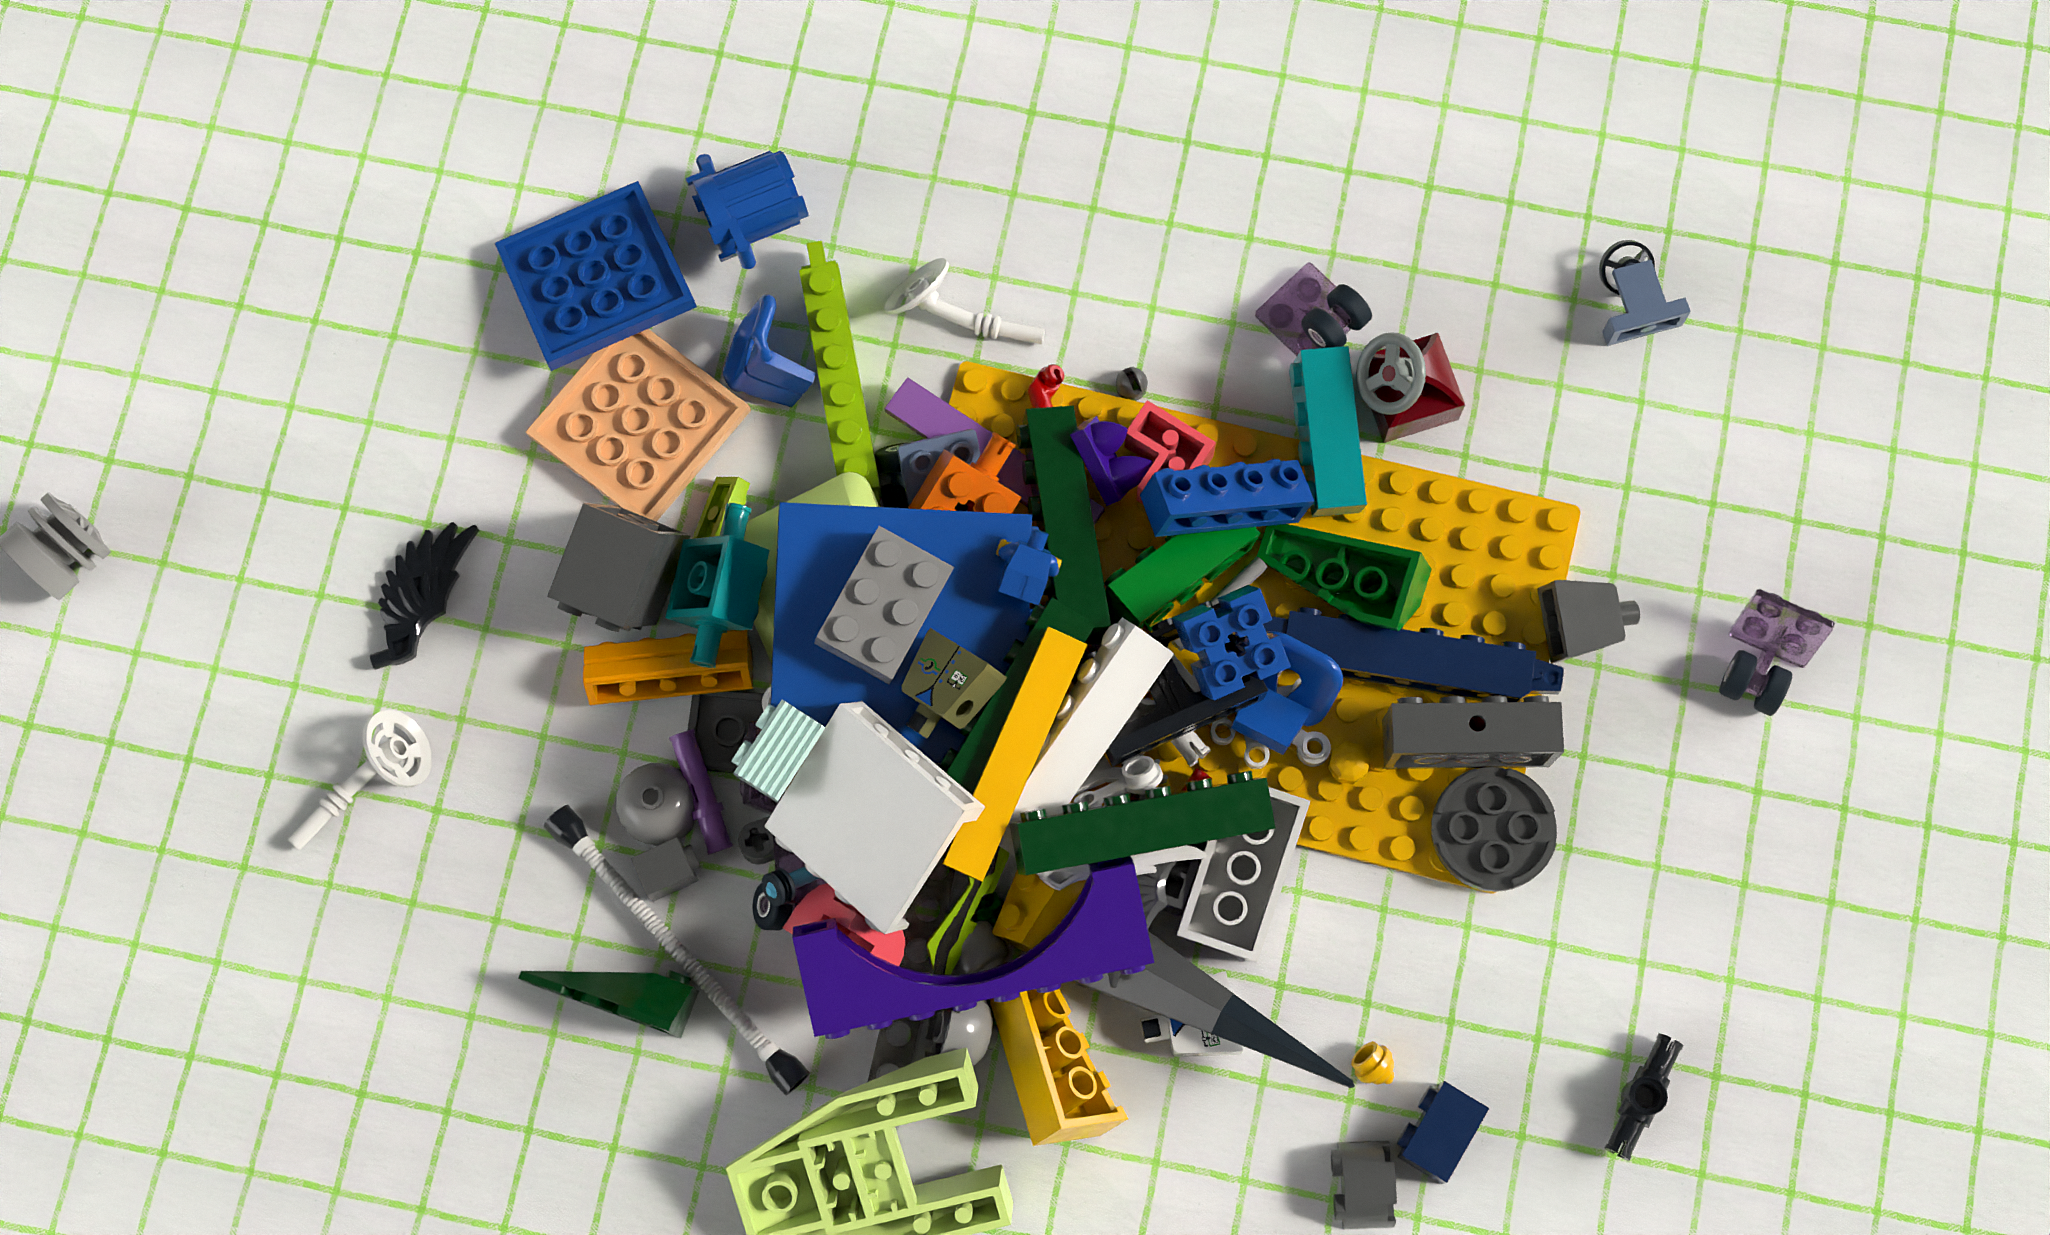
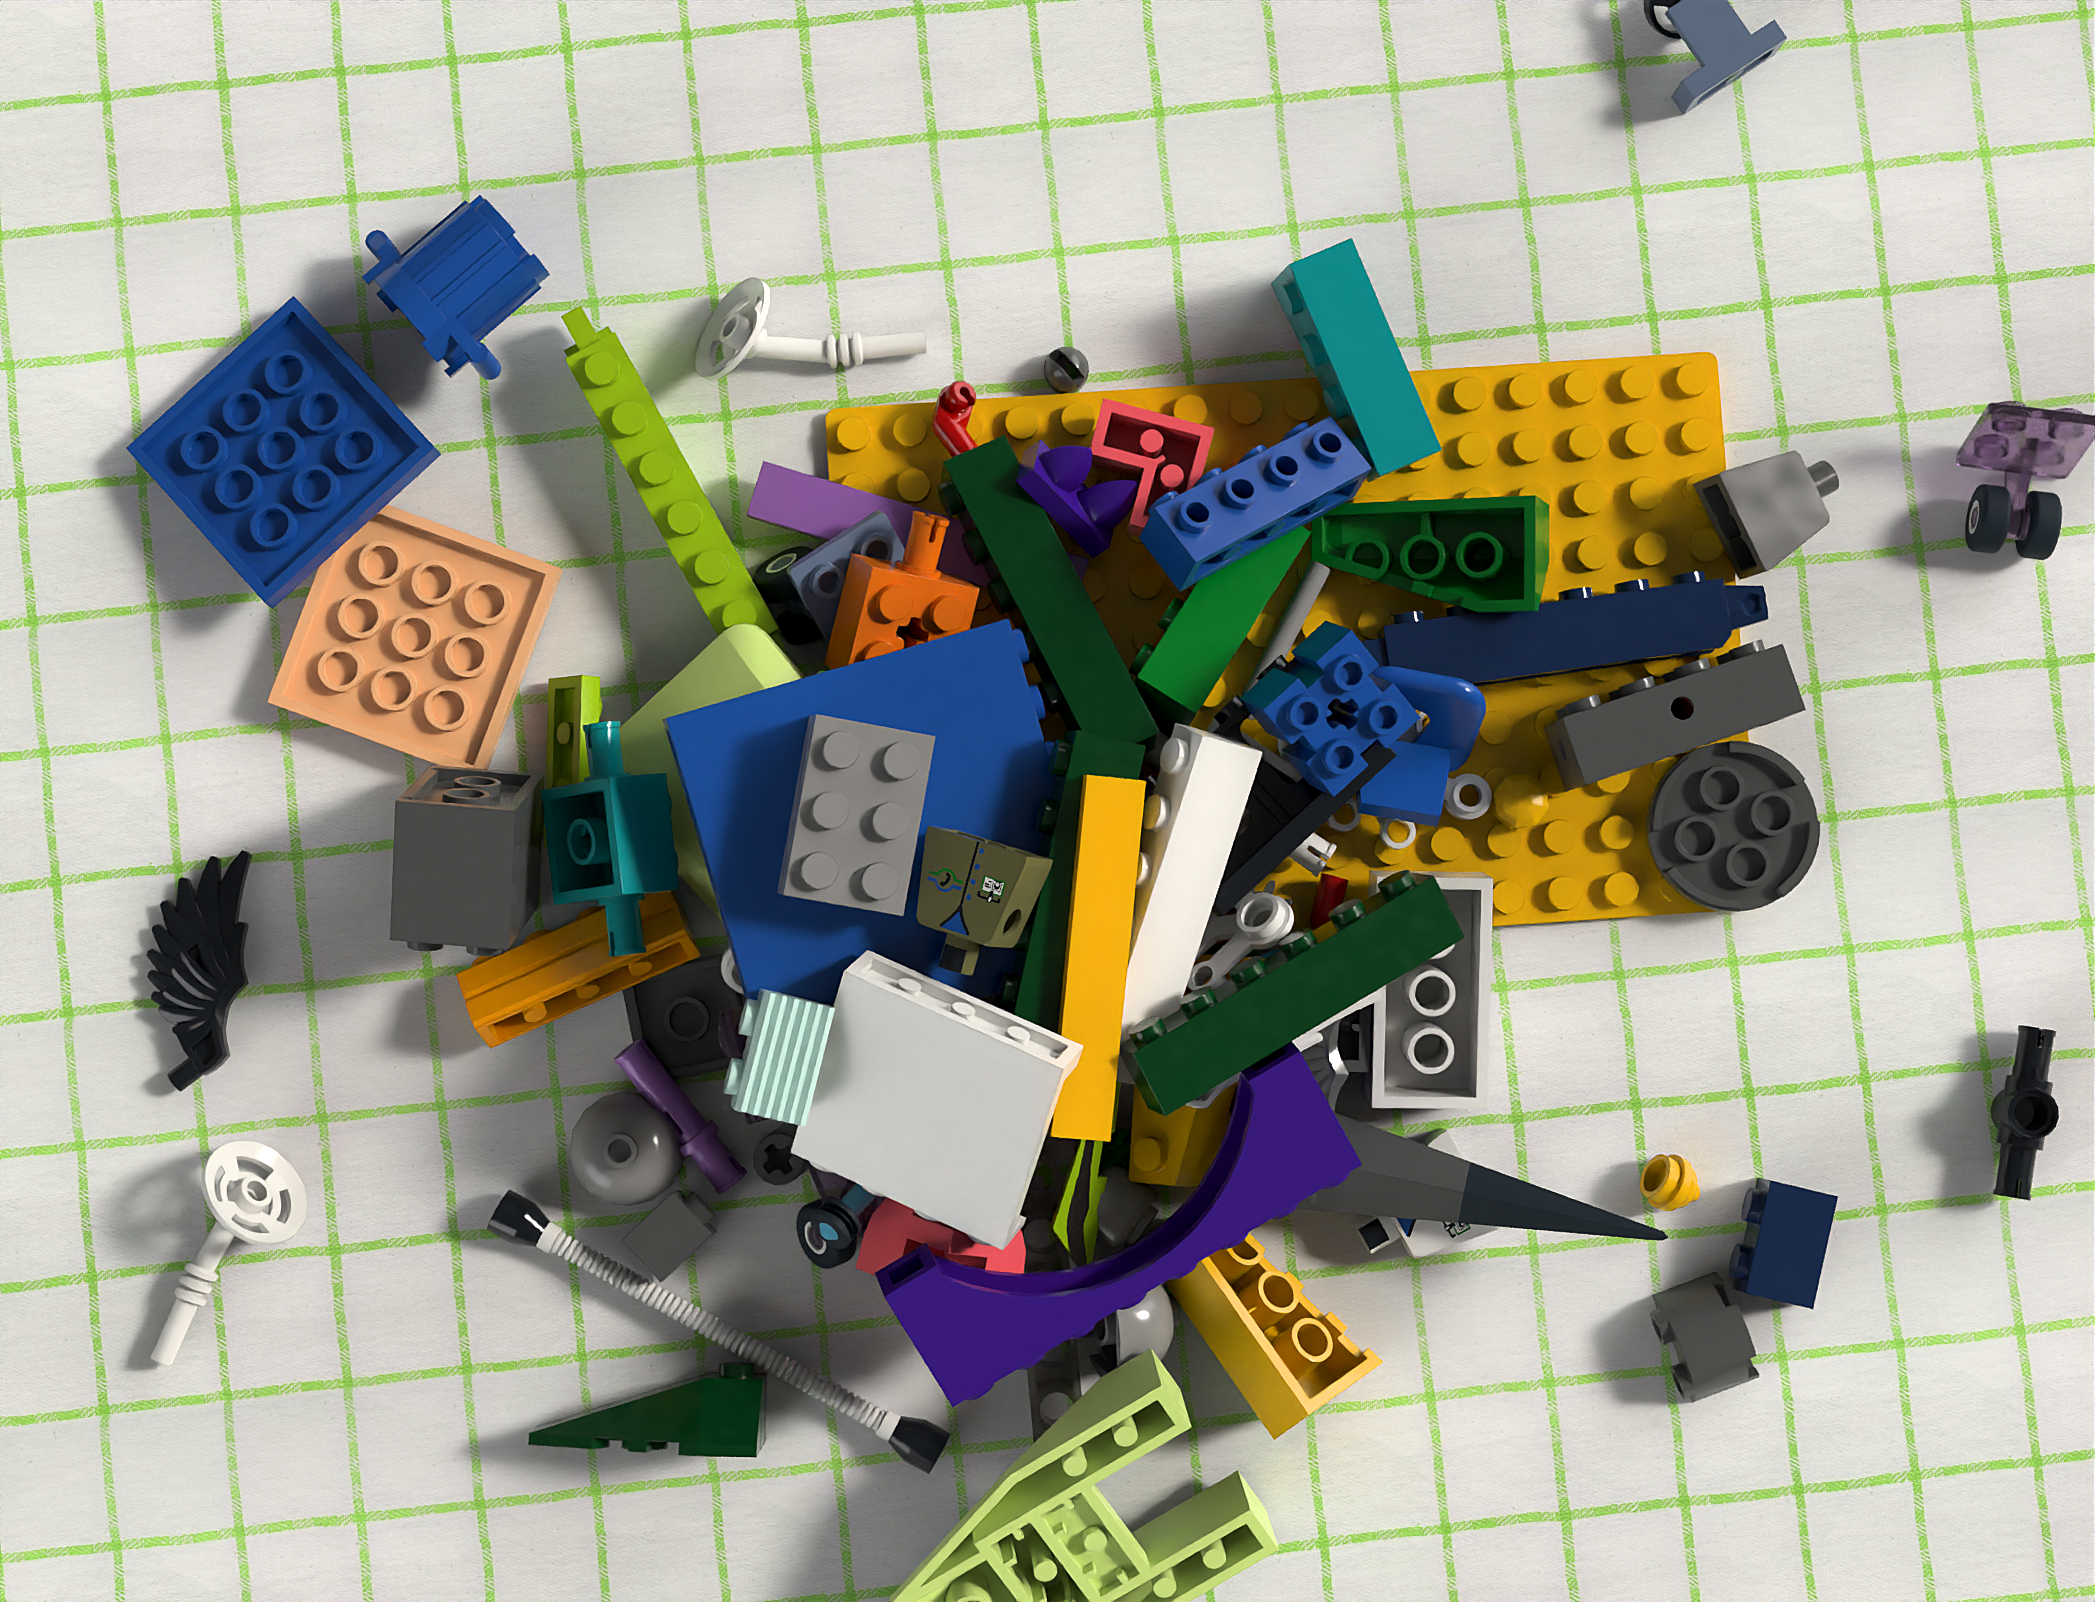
camera: 30 degrees left, 10 degrees up
blue piece [723,294,816,407] -> none
blue piece [995,529,1062,605] -> none
clear purple plate [1255,262,1372,356] -> none
piece [1356,332,1465,443] -> none

